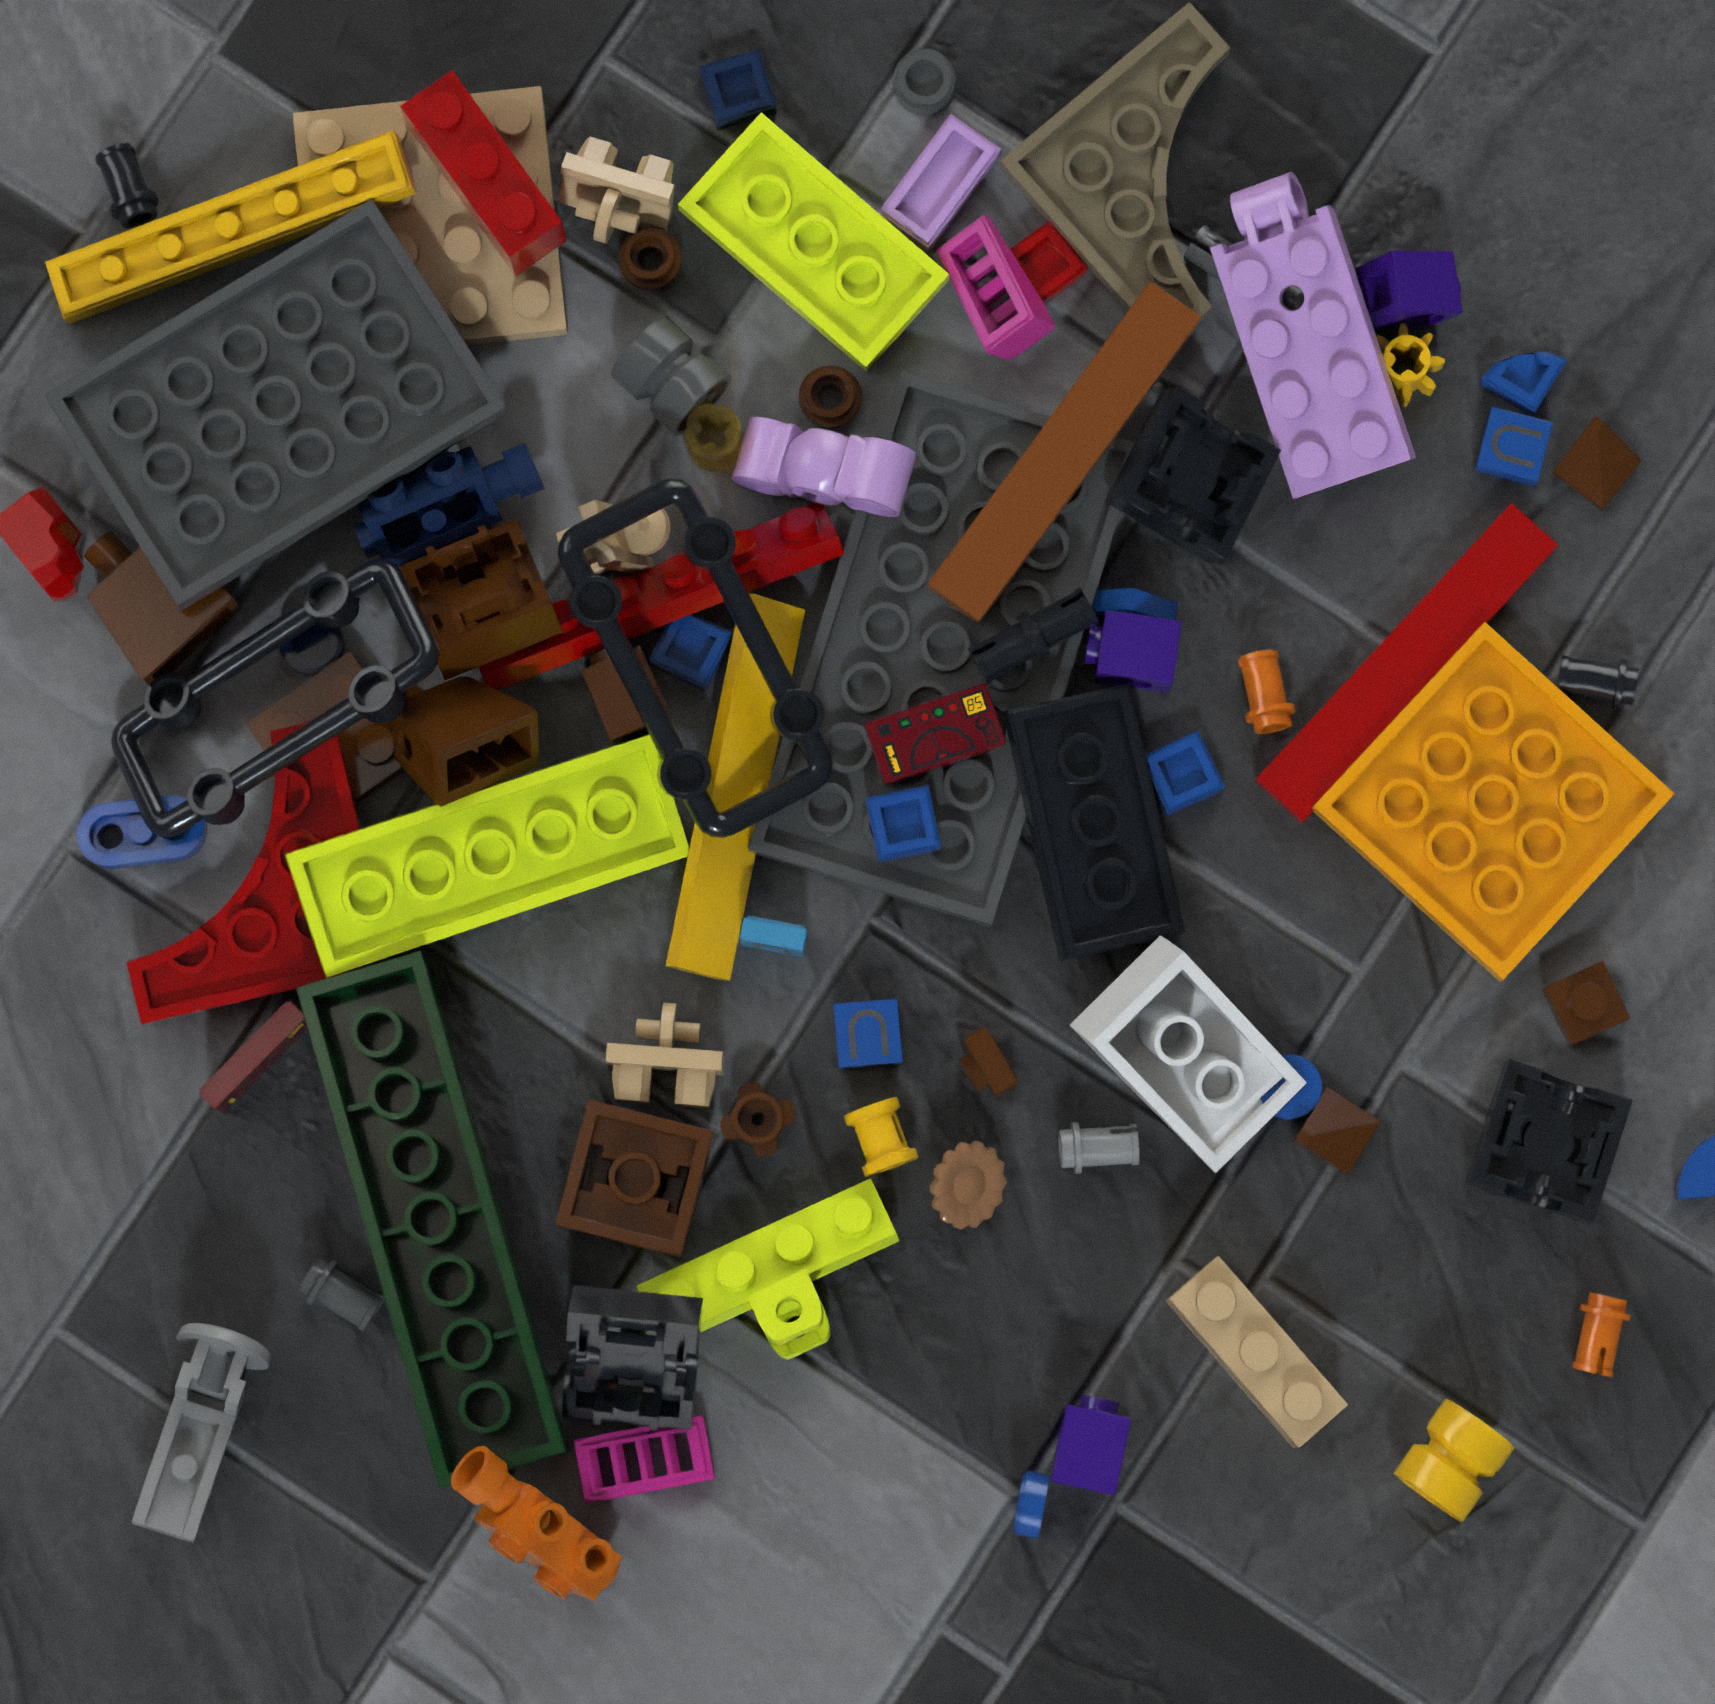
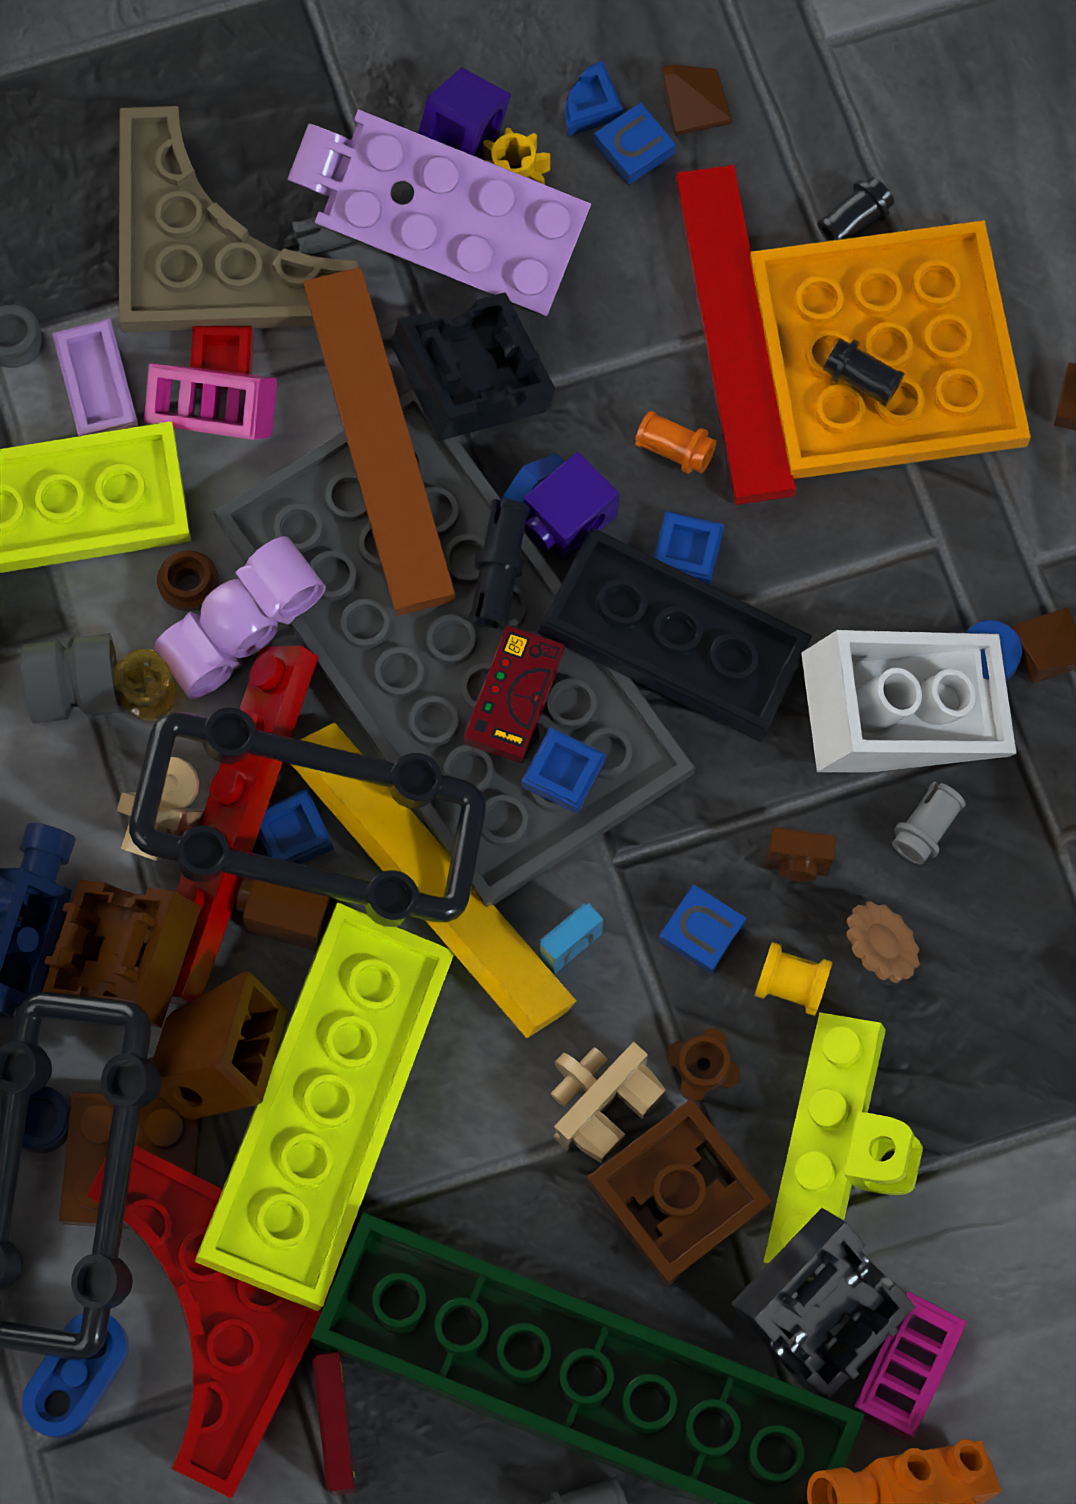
camera: 55 degrees left, 10 degrees down
none -> black pin [823,338,905,407]

